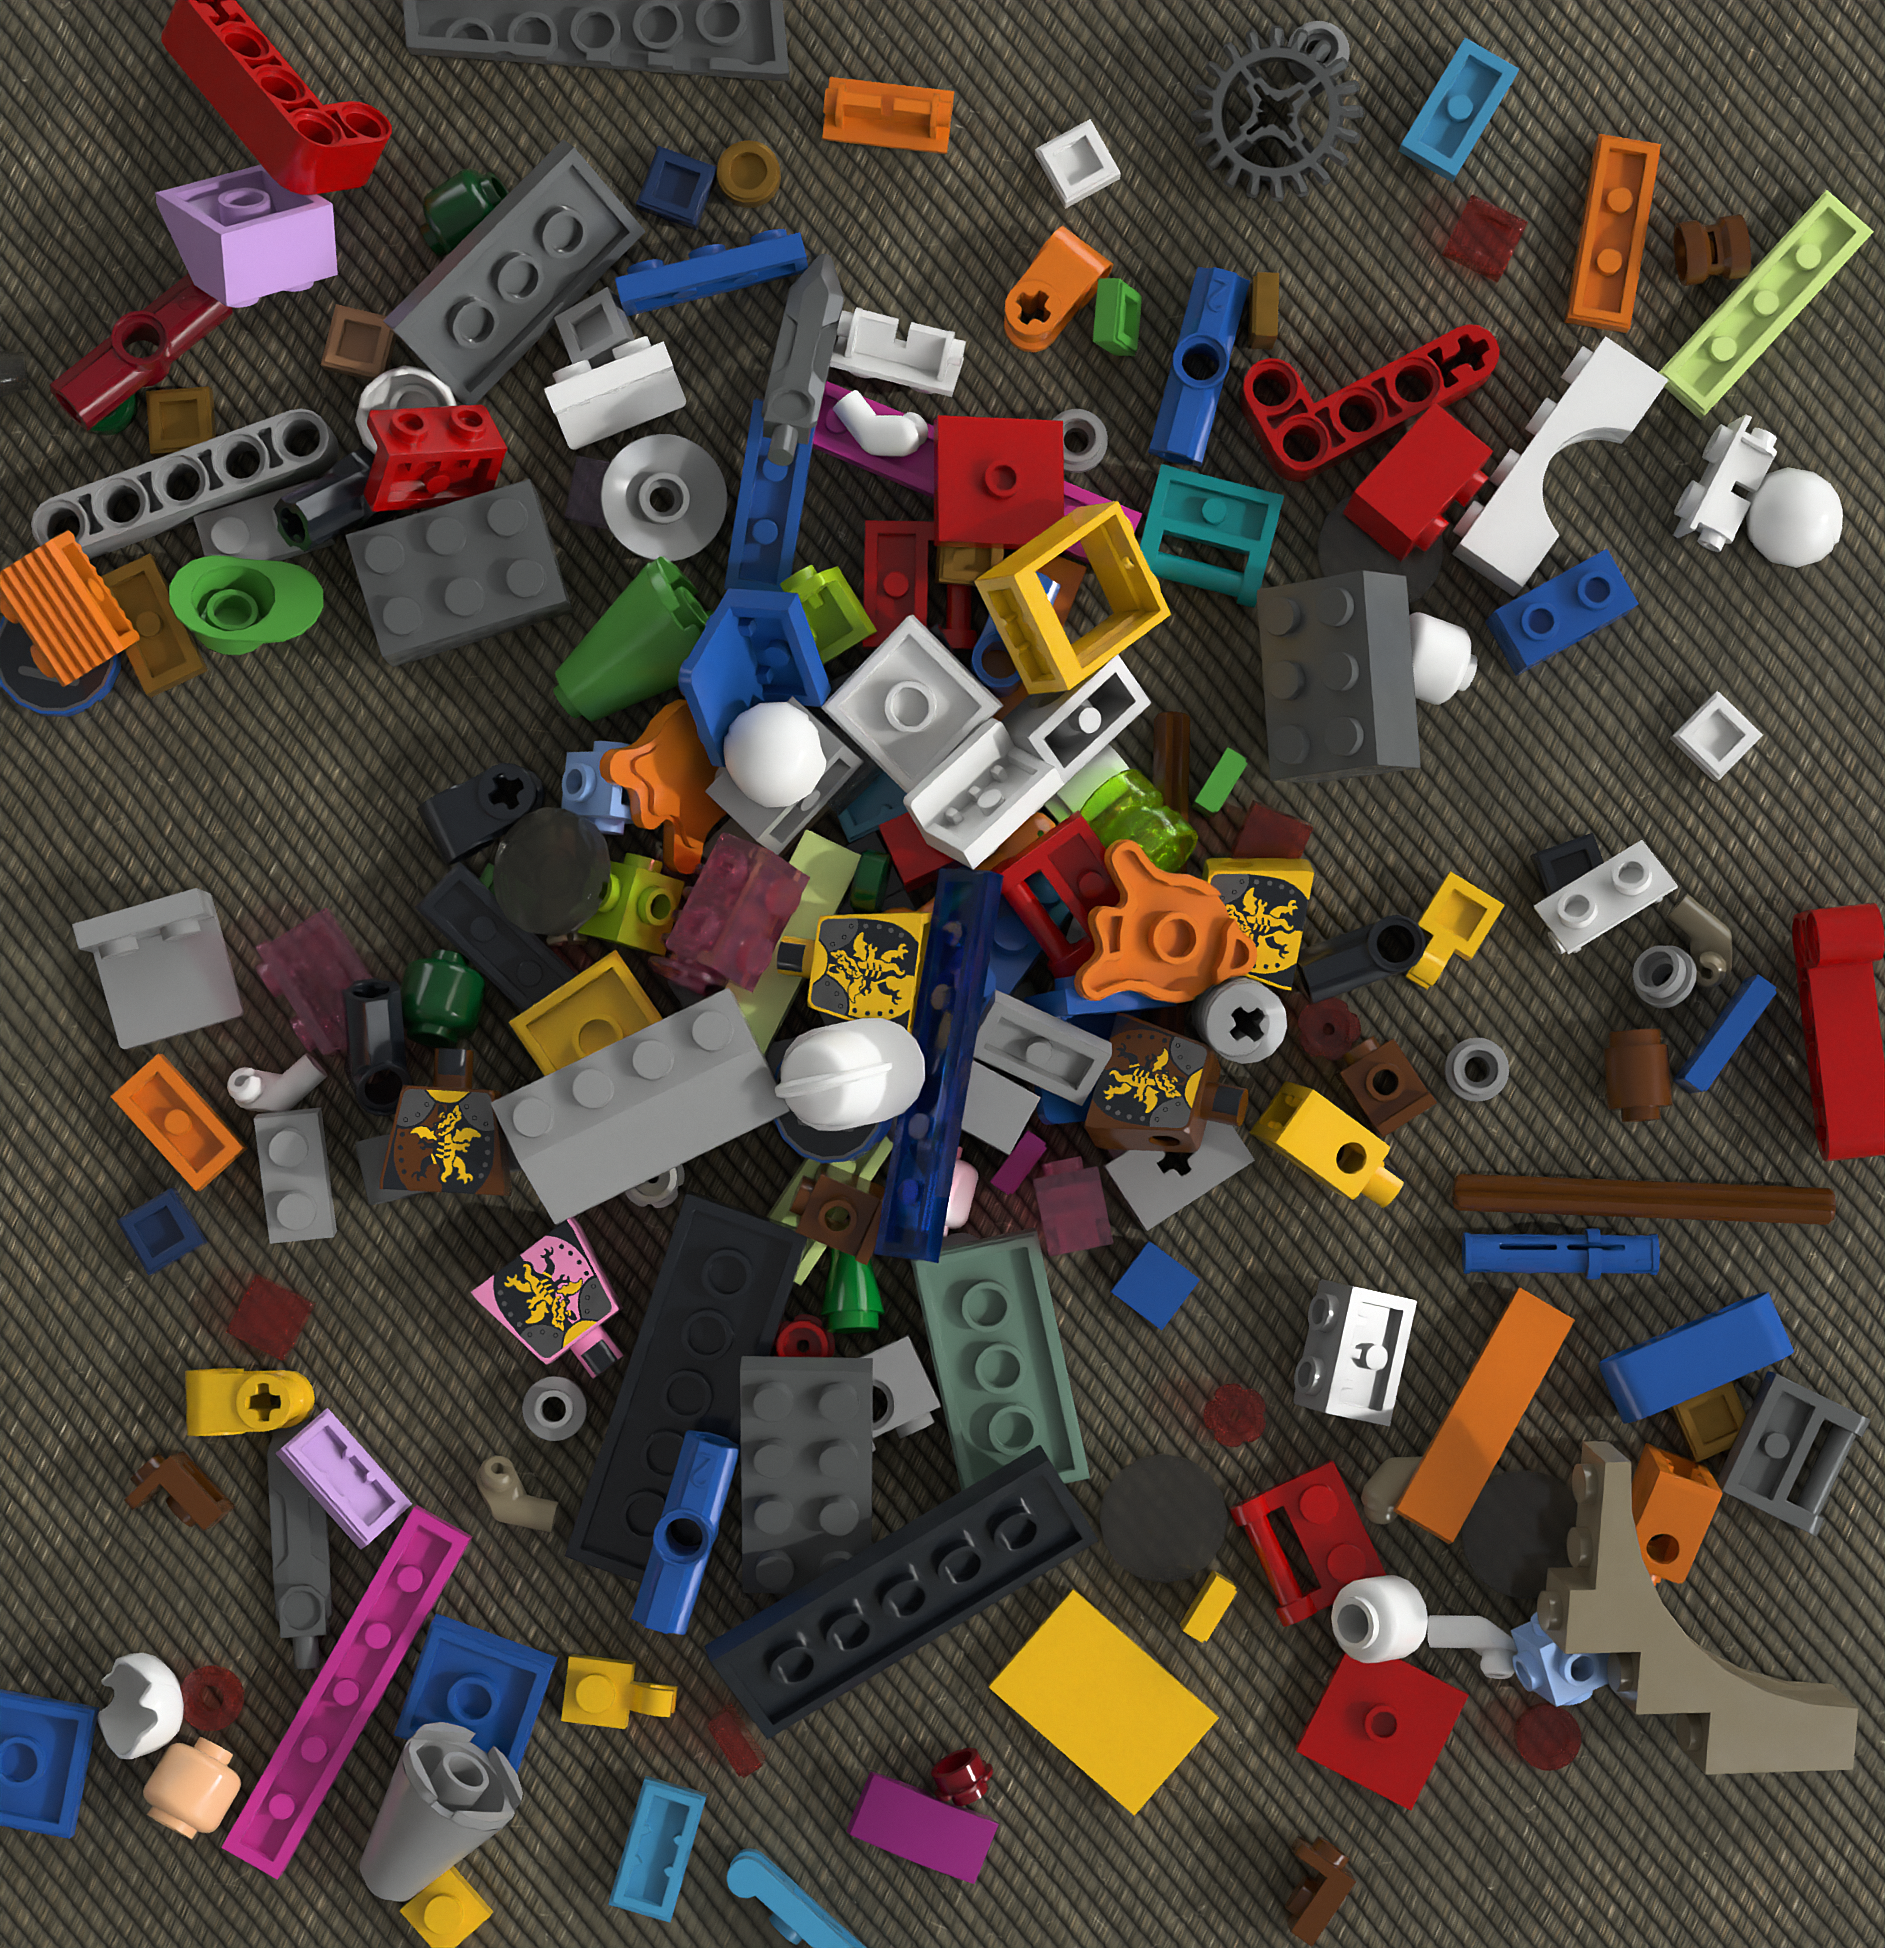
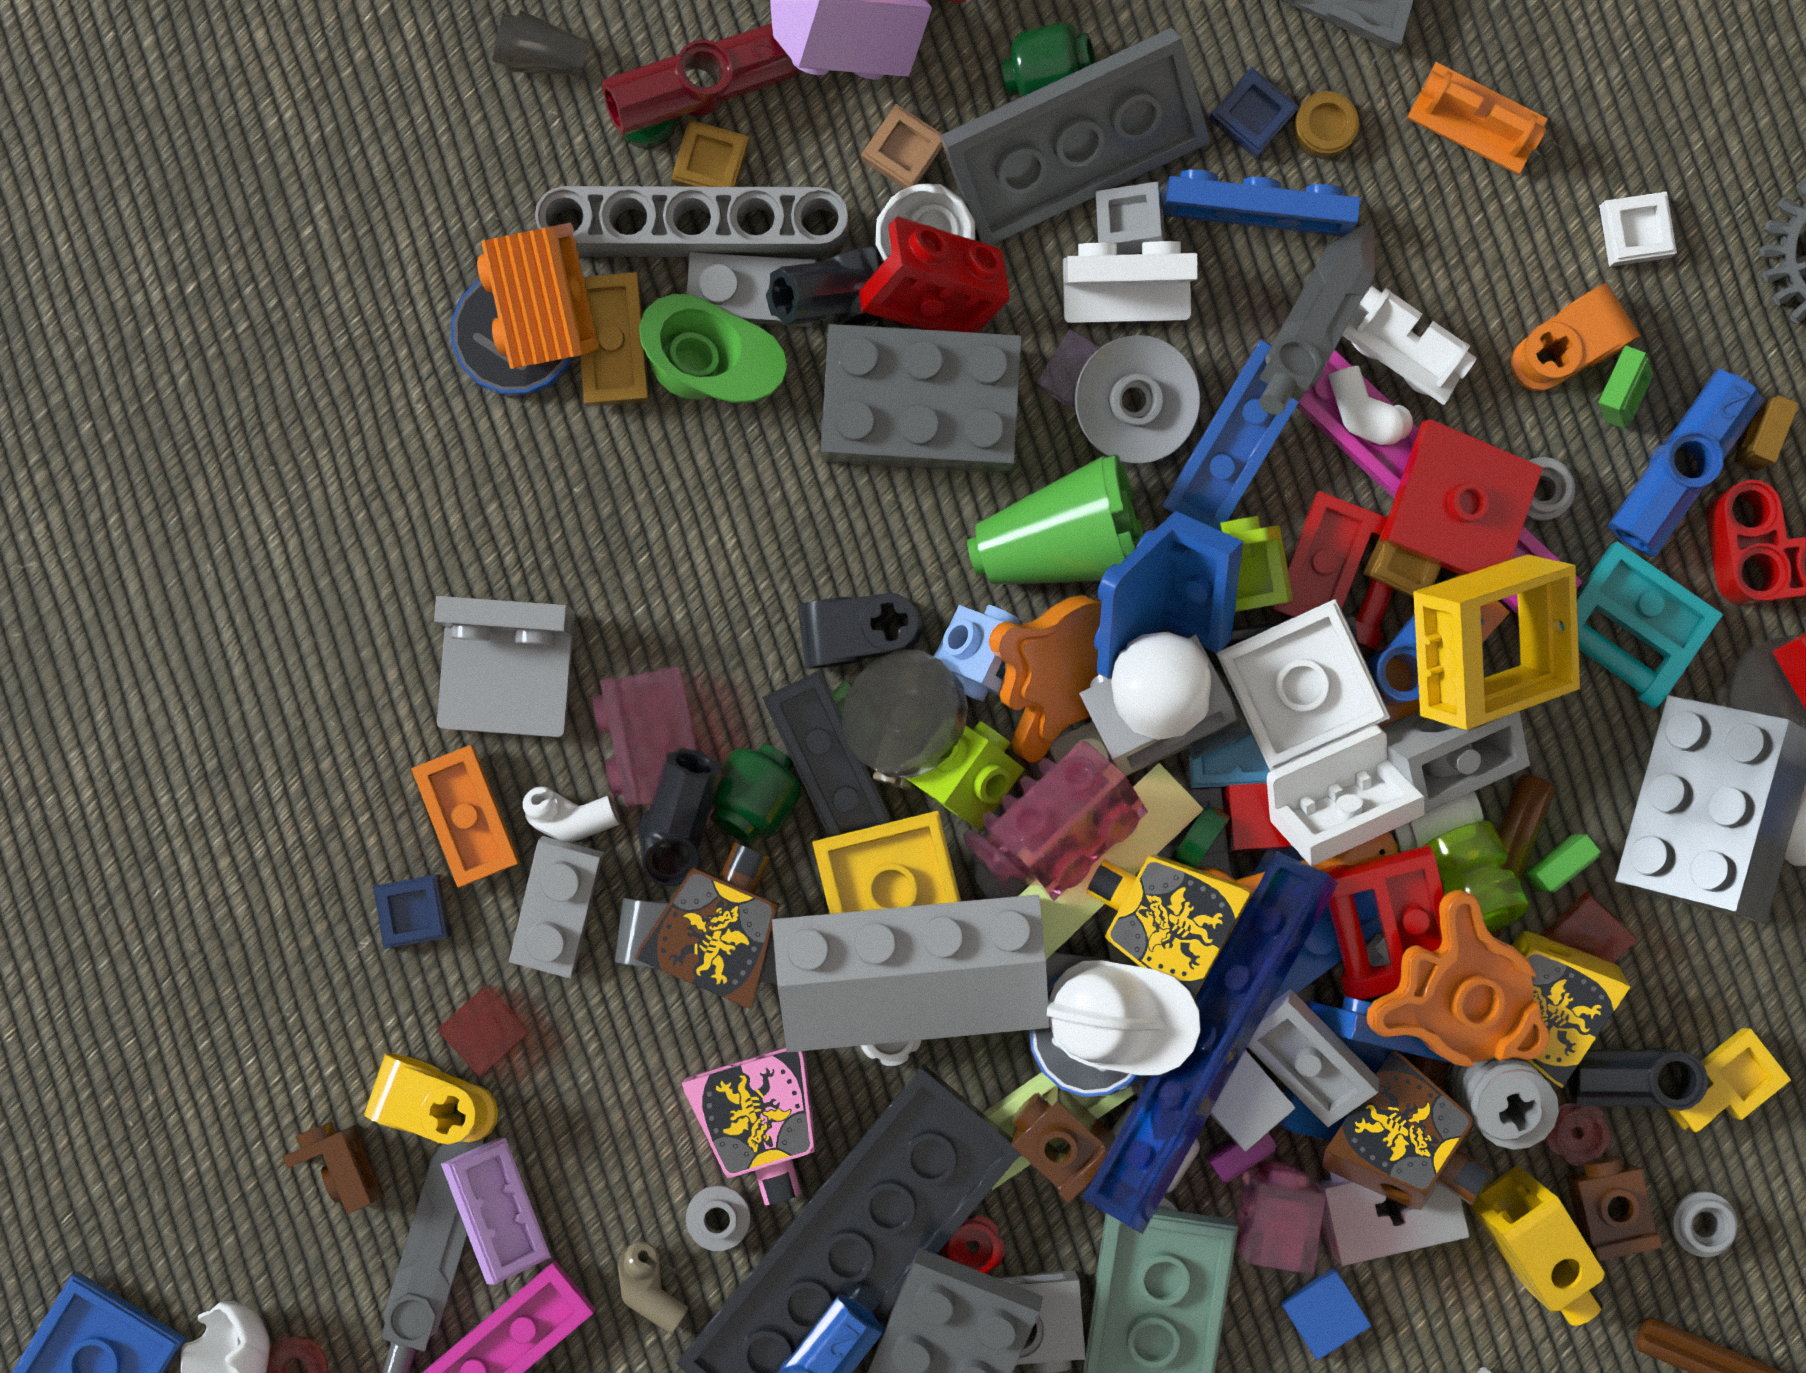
camera: 15 degrees right, 0 degrees up
green cone [820,1247,884,1334] -> none

